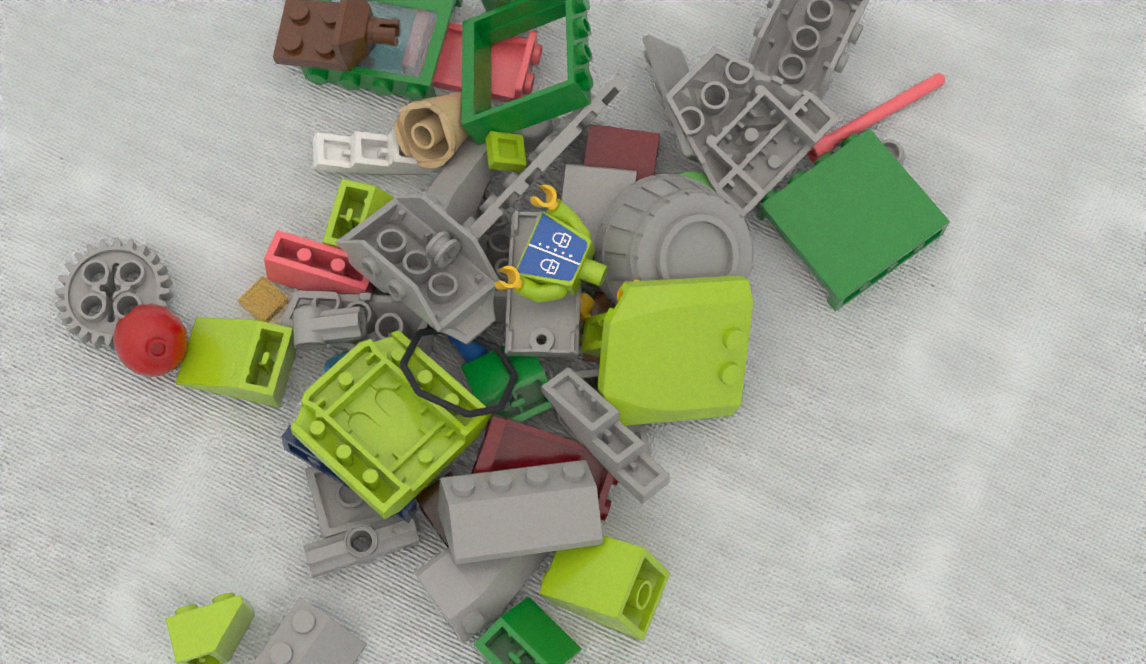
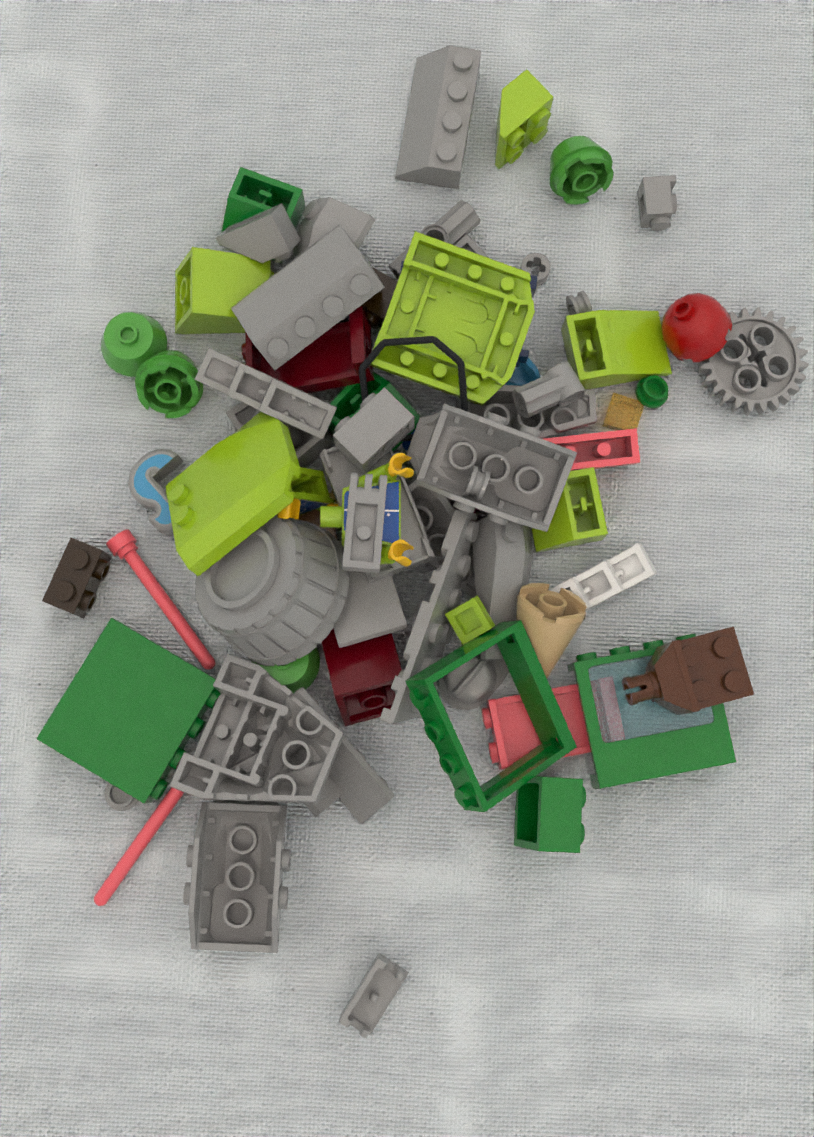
camera: 155 degrees right, 10 degrees up
none -> dark brown brick [42,538,112,619]
none -> bright green cone [101,312,167,377]
none -> coral piece [106,529,215,670]
none -> animal [128,449,183,535]
none -> bright green cone [135,350,203,418]
none -> light grey slope [216,203,301,263]
none -> light grey brick [333,387,415,474]
none -> light grey hinge [342,472,388,573]
none -> light grey bush [520,253,551,287]
none -> bright green cone [550,136,614,205]
none -> light grey bush [566,291,592,315]
none -> green plate [635,375,668,408]
none -> light grey brick [637,175,677,231]

